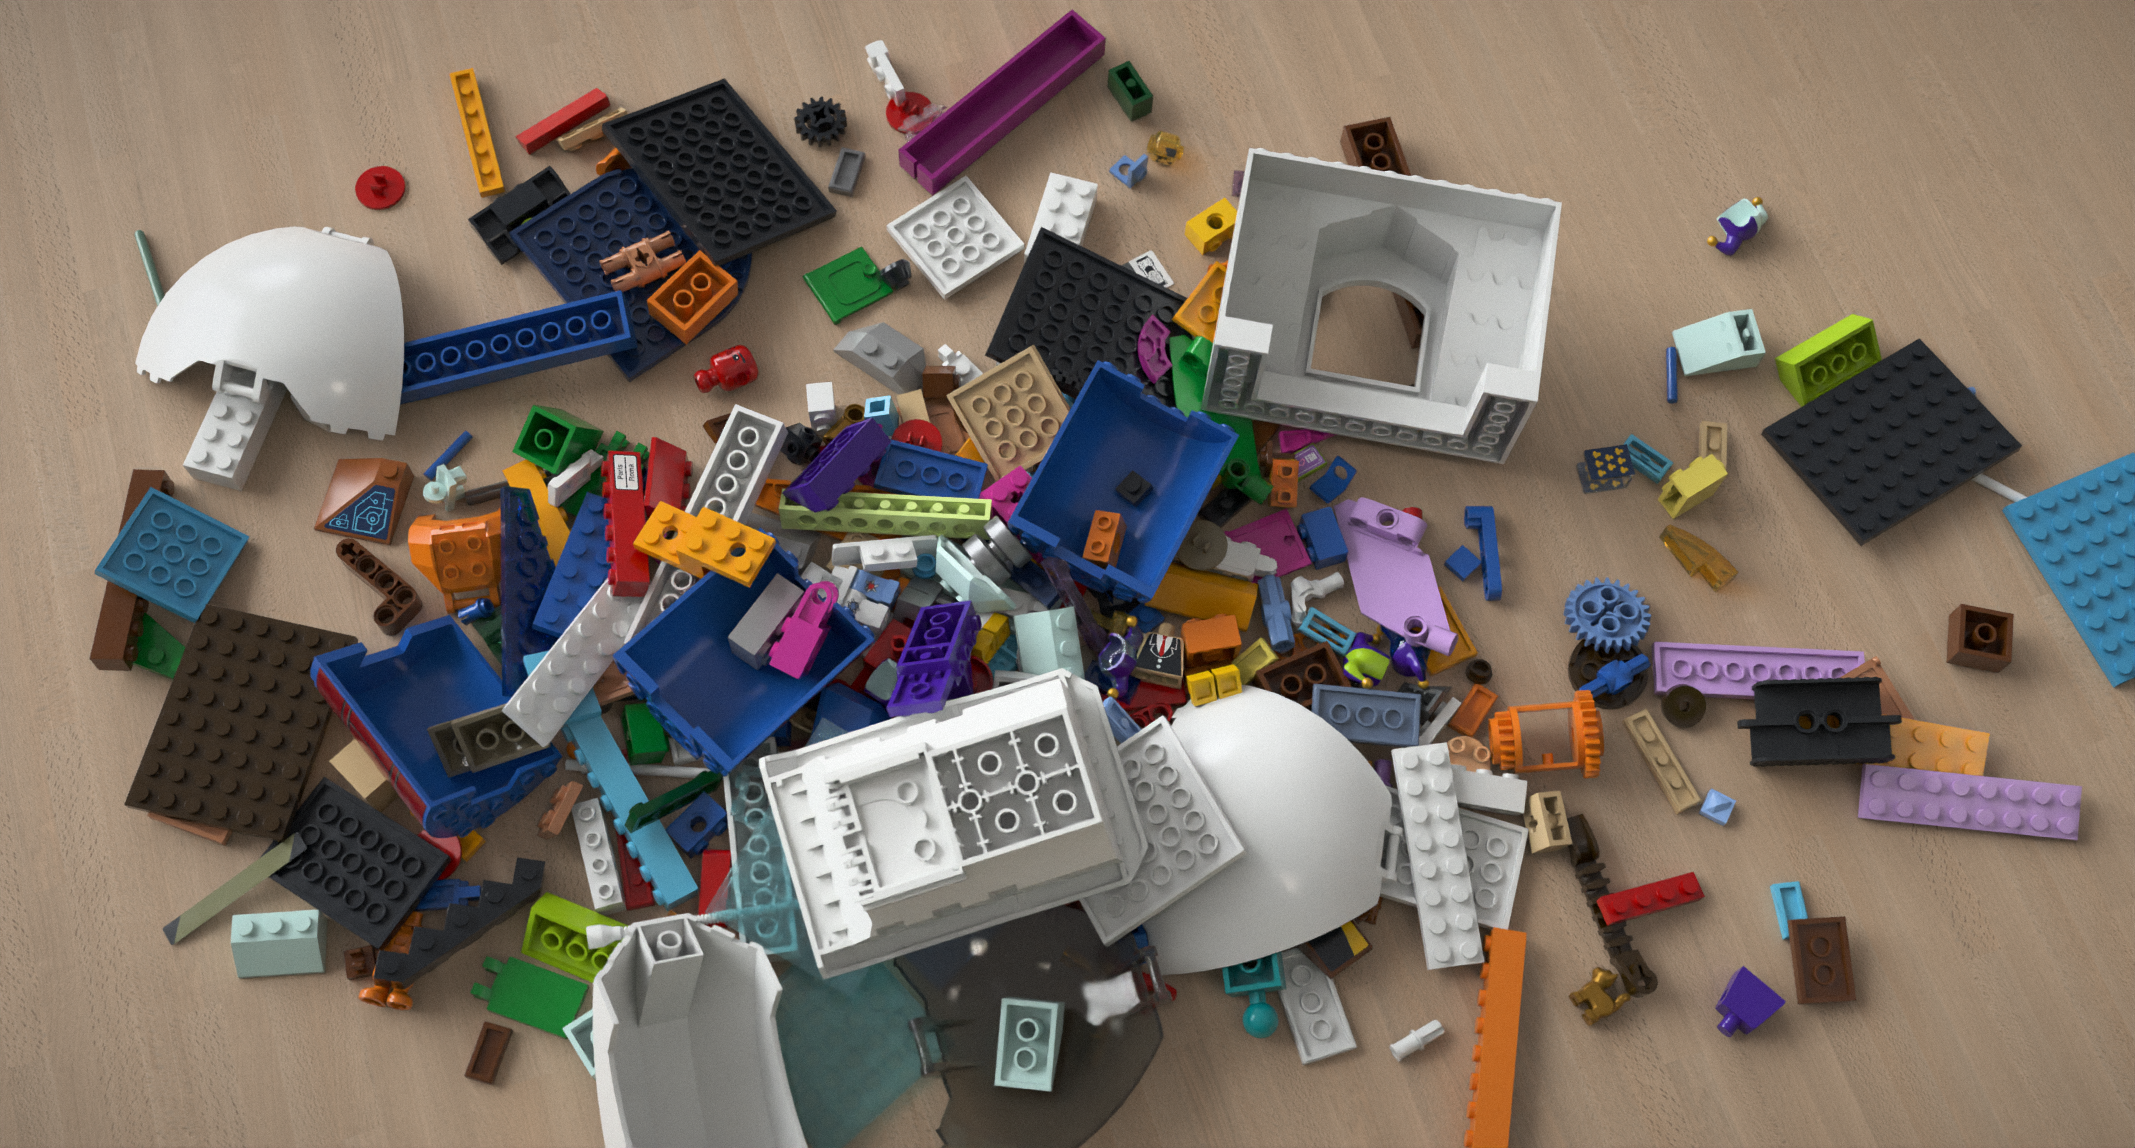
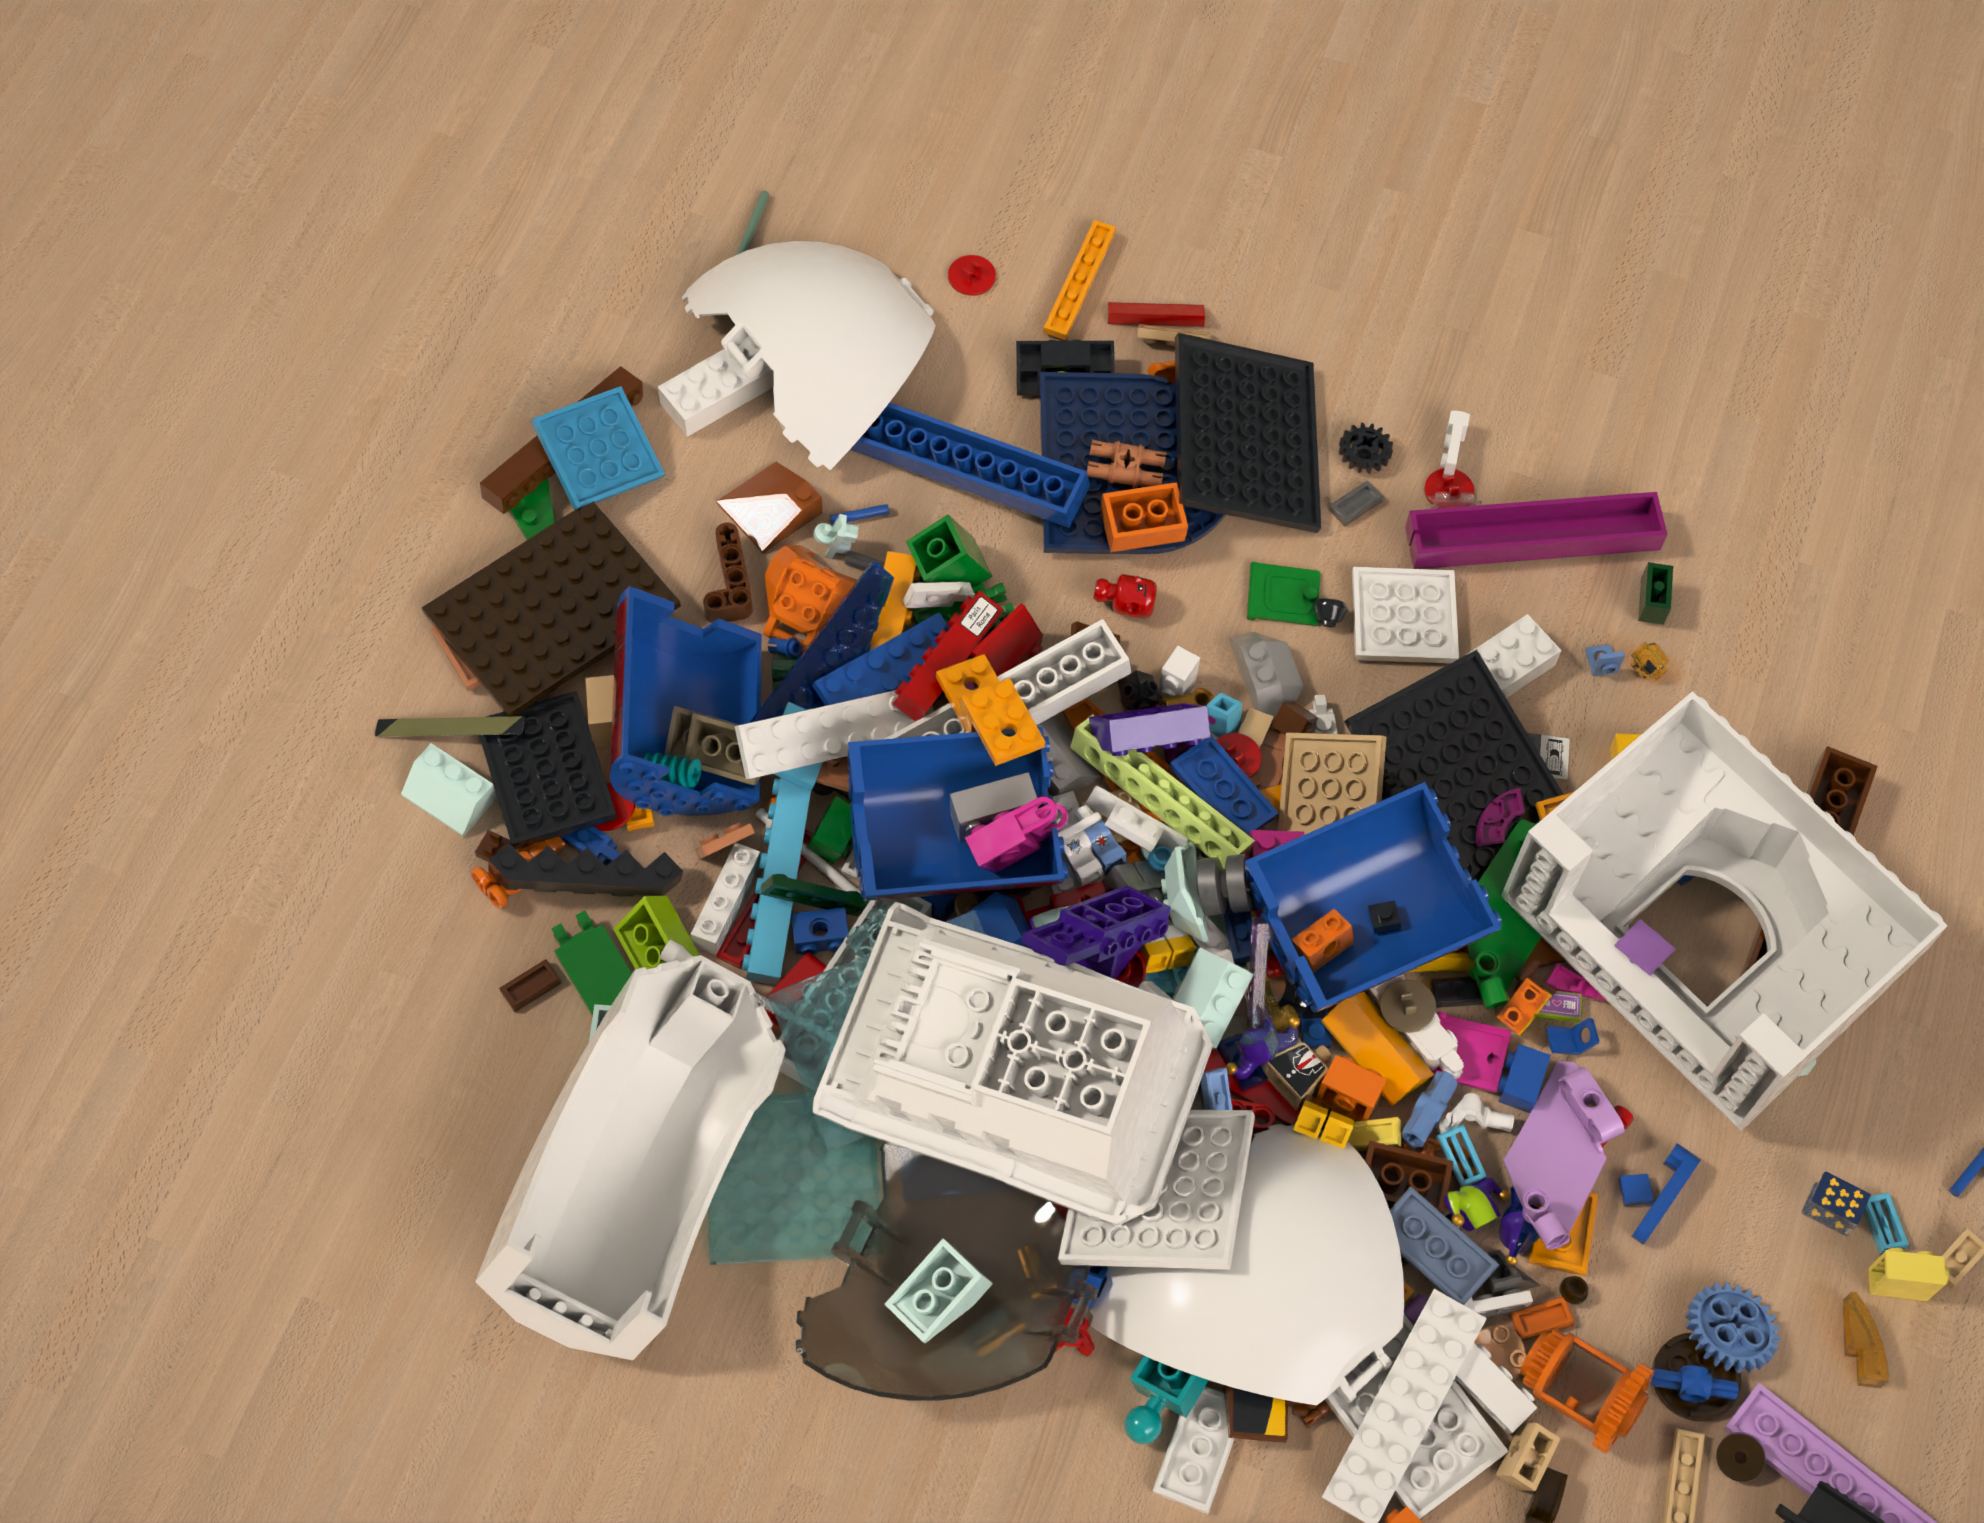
camera: 40 degrees right, 5 degrees down
none -> teal piece [643,752,702,790]
none -> medium lavender piece [1614,919,1675,976]

